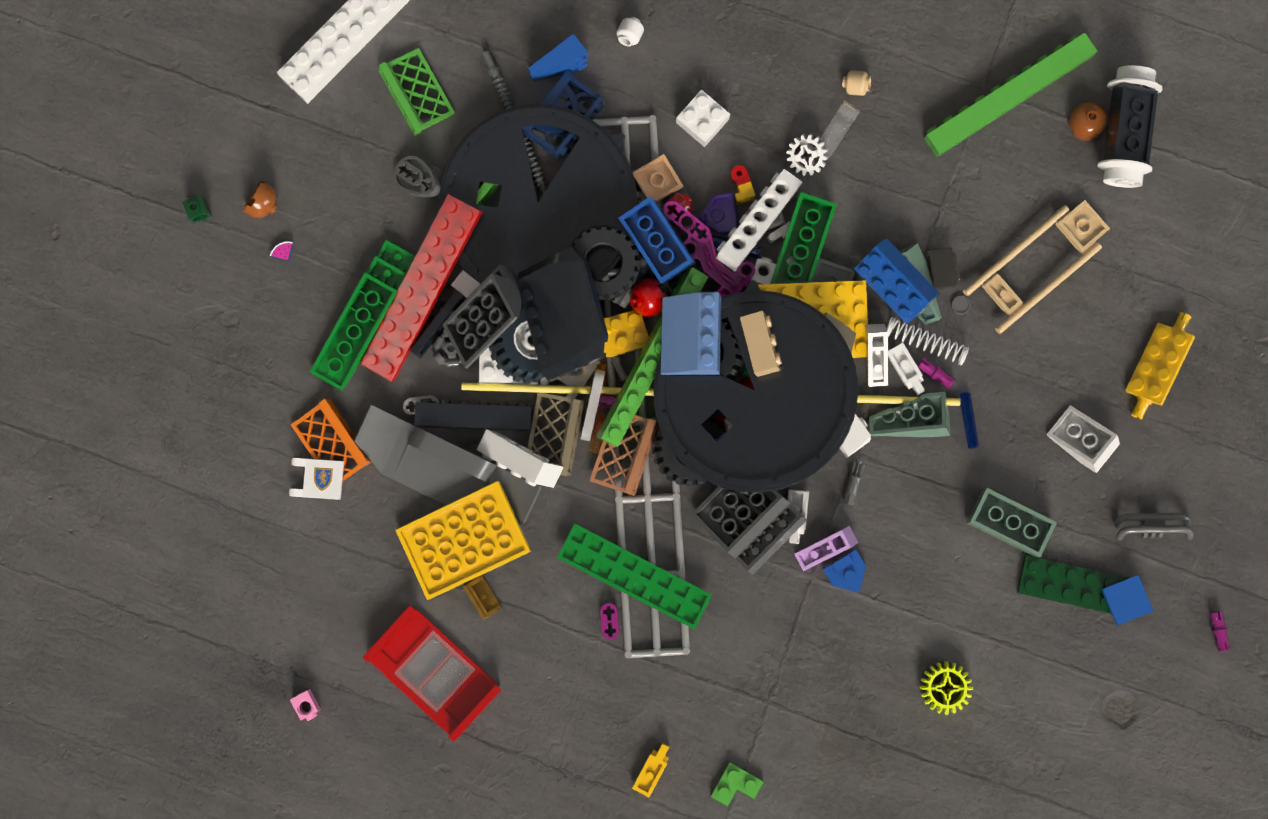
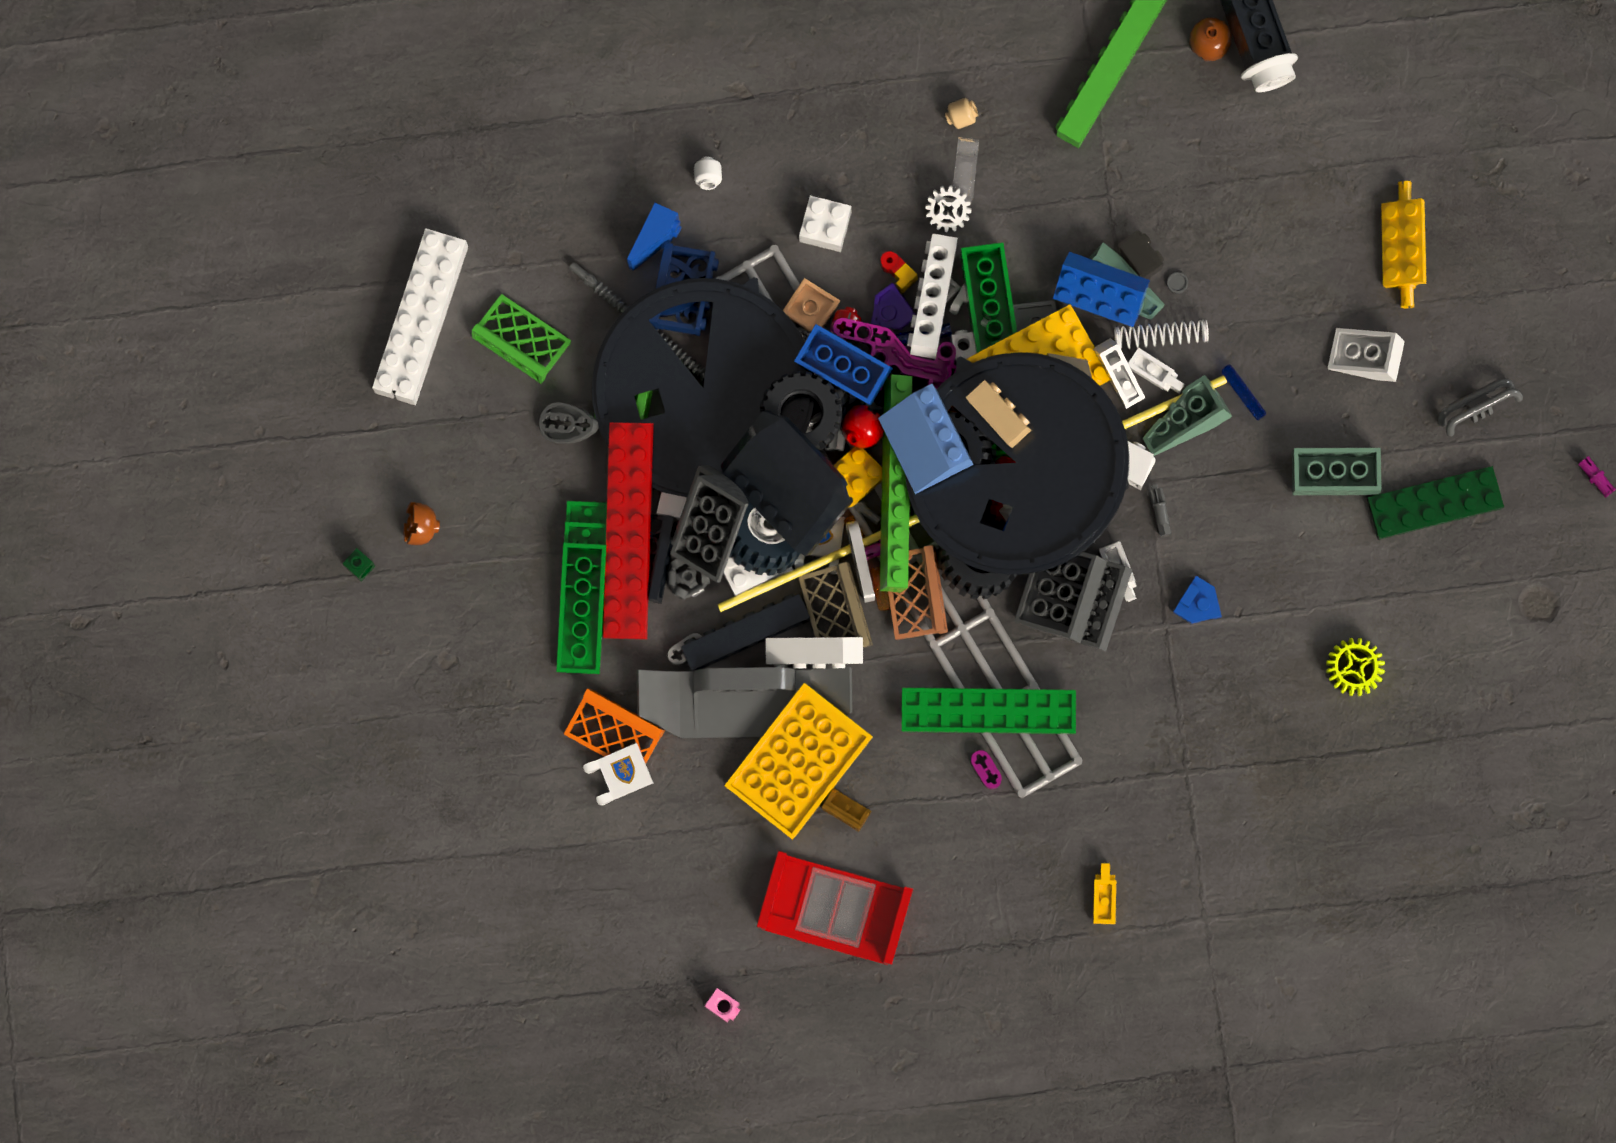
camera: 25 degrees left, 5 degrees down
dark pink tile [269,241,294,261] -> none
bright green plate [711,762,764,806] -> none
lavender slope [794,526,859,571] -> none
magenta pin [917,357,955,389] -> none
tan plate [963,200,1110,334] -> none
blue tile [1101,575,1154,626] -> none

